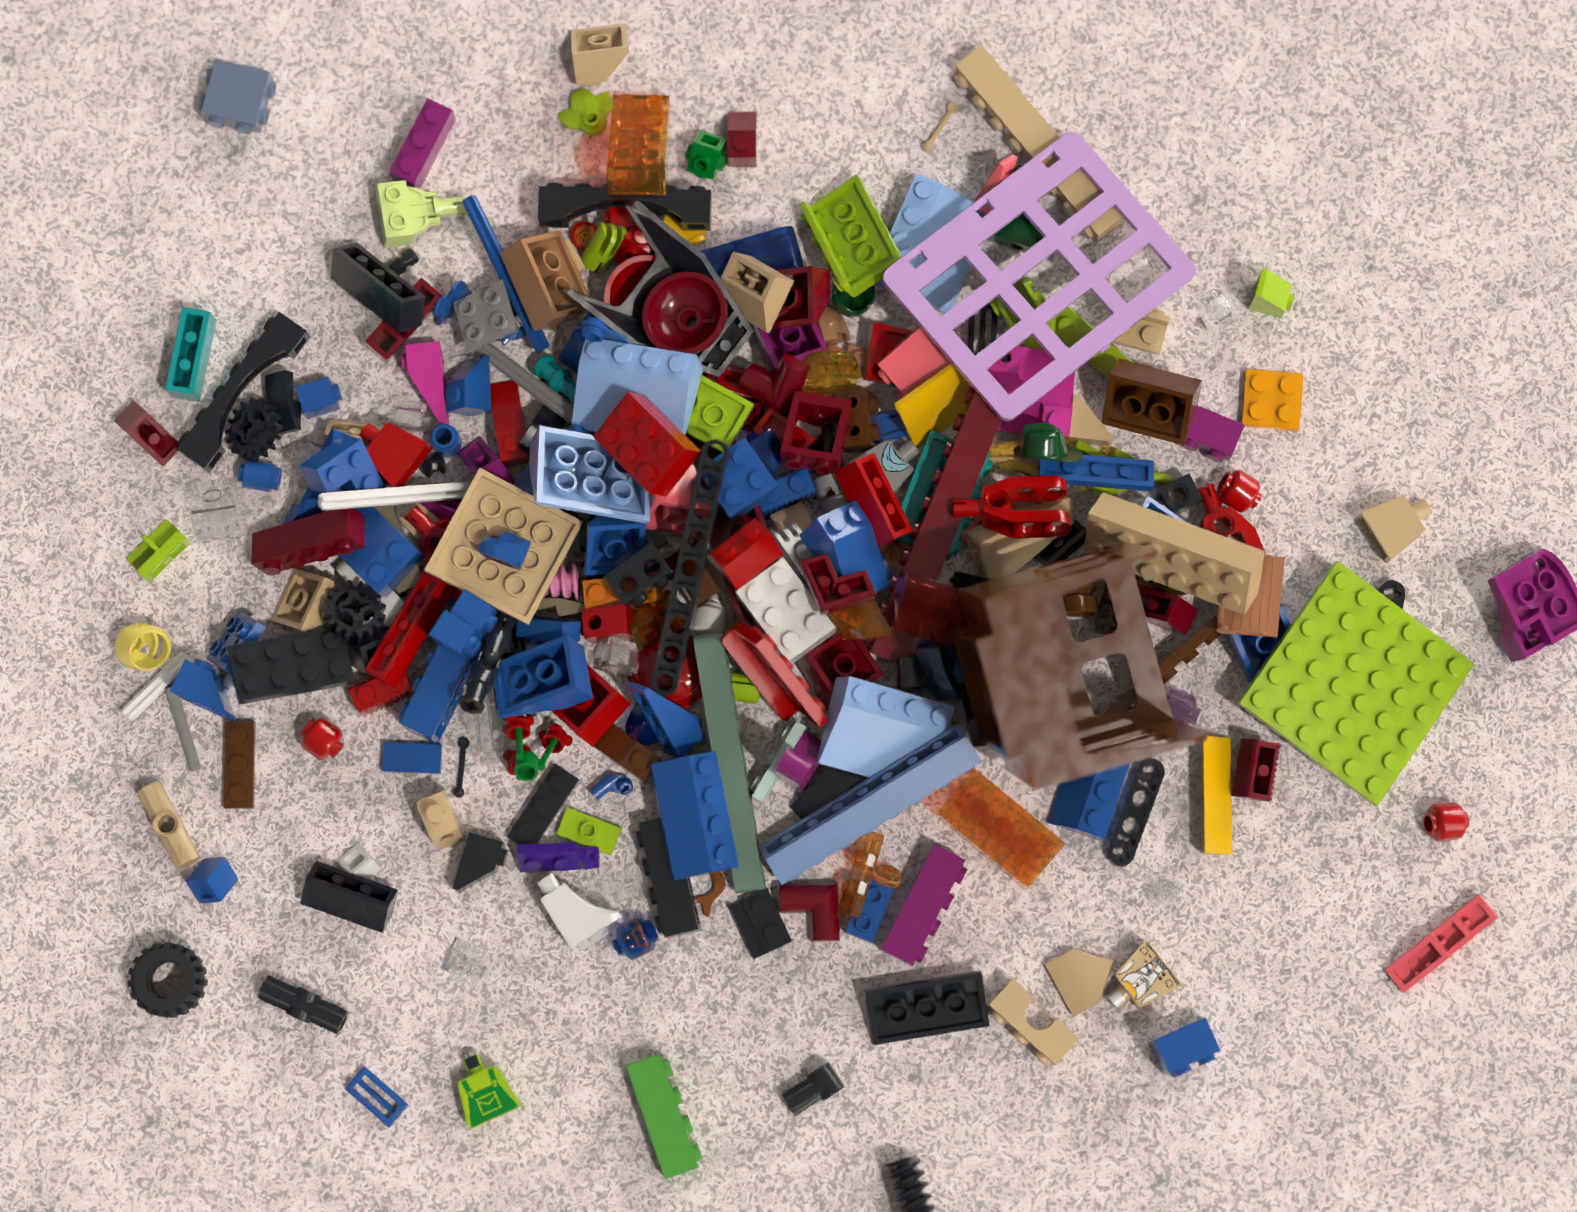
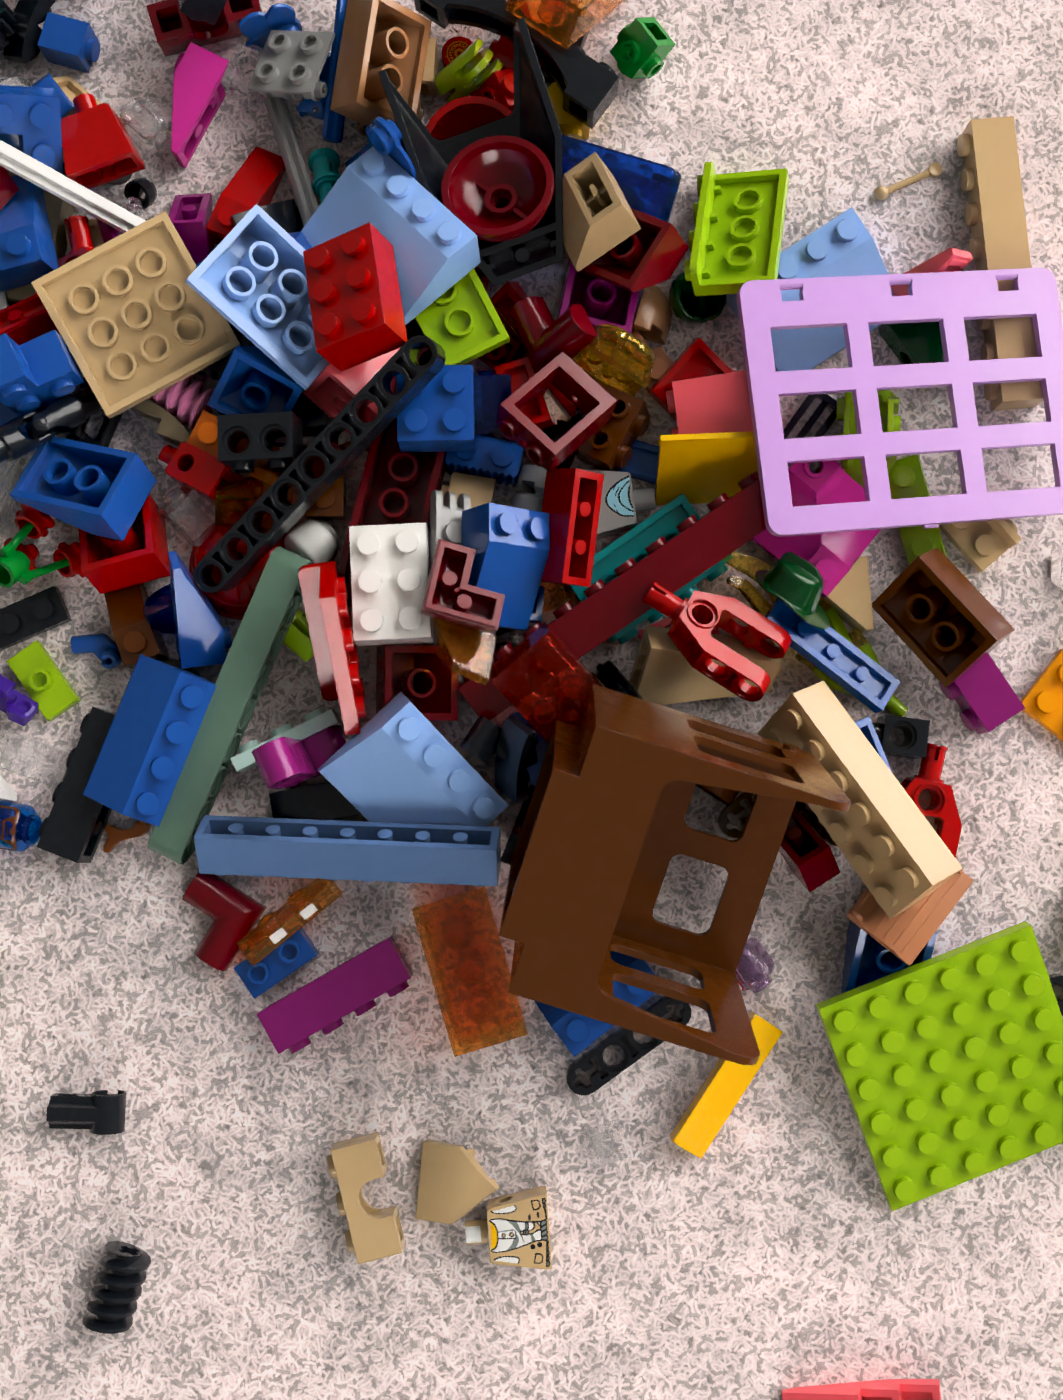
camera: 25 degrees right, 5 degrees up
blue brick [430,424,462,458] -> none
blue slope [445,355,491,416] -> none
blue rock [478,532,531,570] -> none
blue piece [516,615,581,644] -> none
red slope [707,518,783,590] -> none
dark red slope [727,112,757,167] -> none
black plate [729,888,792,959] -> none
black slope [864,970,990,1045] -> none
clear orange tile [872,864,903,888] -> none
black plate [1032,518,1086,566] -> none
reddish brown plate [1100,616,1221,717] -> none
blue brick [1149,1018,1221,1078] -> none
red head [1217,470,1262,513] -> none
dark red brick [1231,738,1281,802] -> none
red head [1423,802,1469,842] -> none

